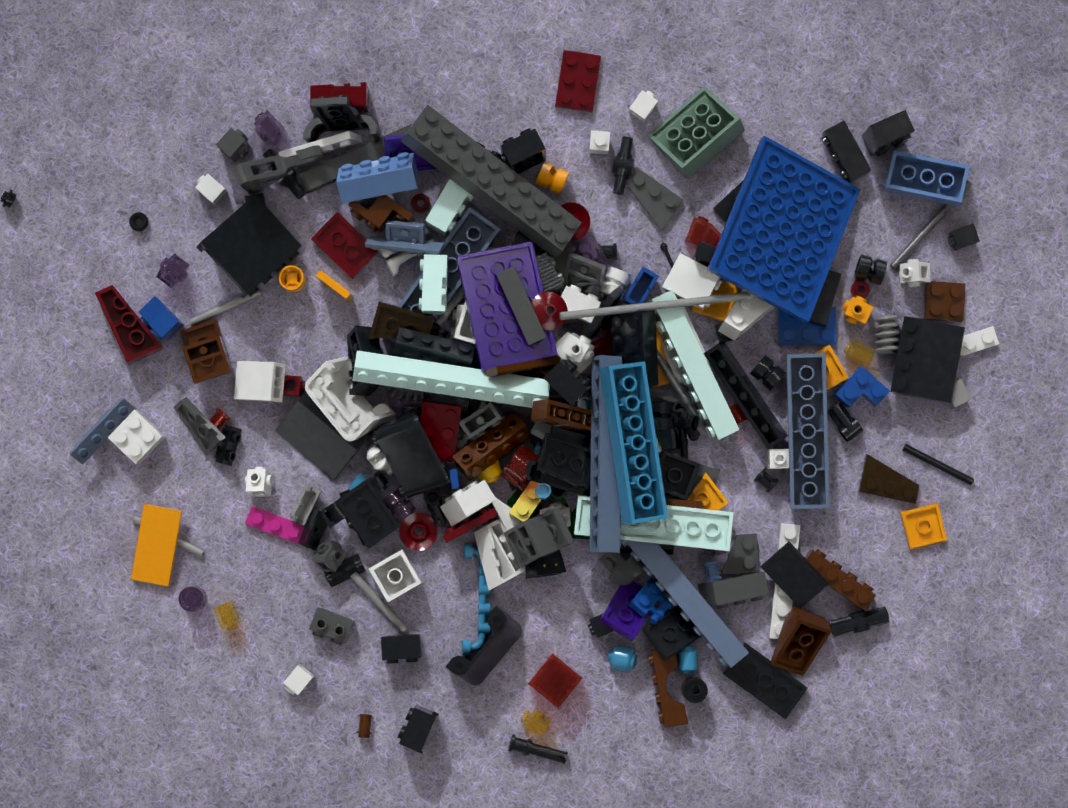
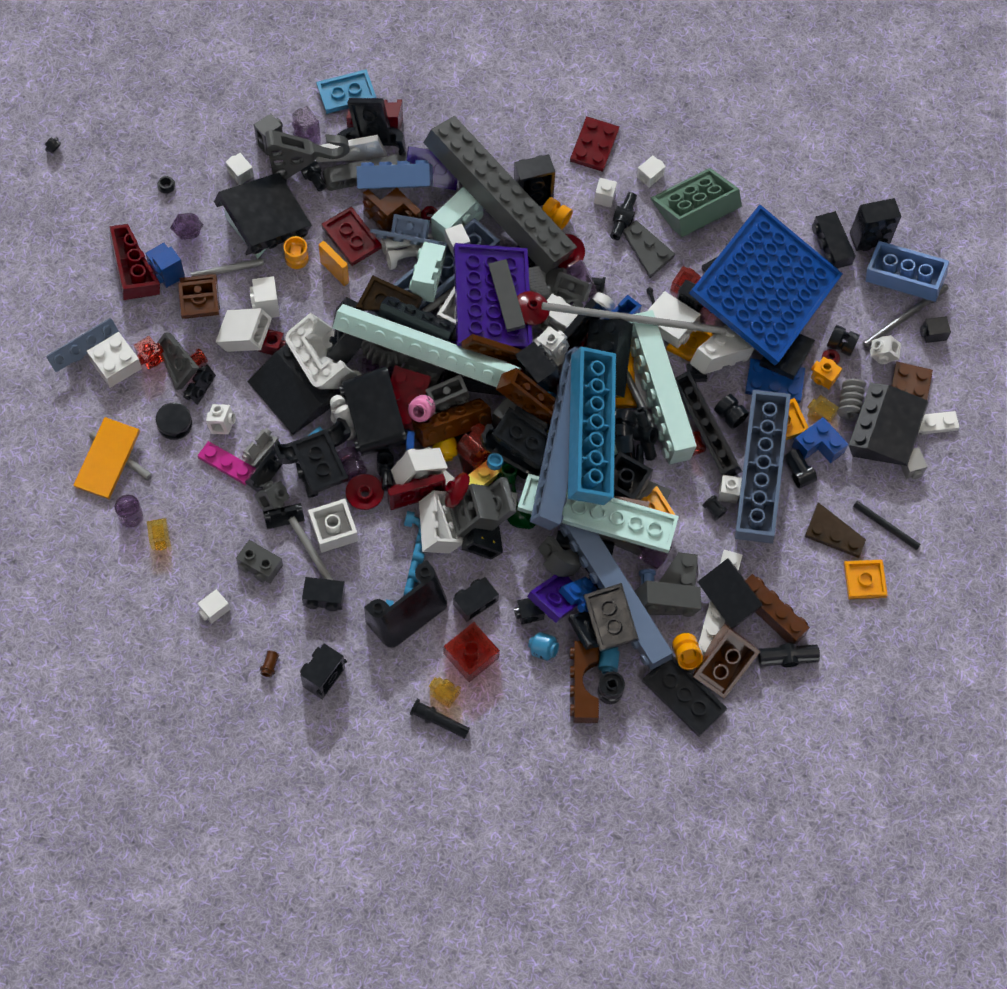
camera: 10 degrees right, 20 degrees down
none -> clear red brick [133,336,165,370]
none -> black head [155,402,192,440]
none -> white brick [250,276,280,318]
none -> dark azure plate [316,69,377,114]
none -> bright pink head [408,395,436,422]
none -> dark red dish [444,472,470,508]
none -> white brick [445,224,470,257]
none -> black brick [453,577,499,622]
none -> black tile [584,583,639,652]
none -> light orange wheel [672,633,703,670]

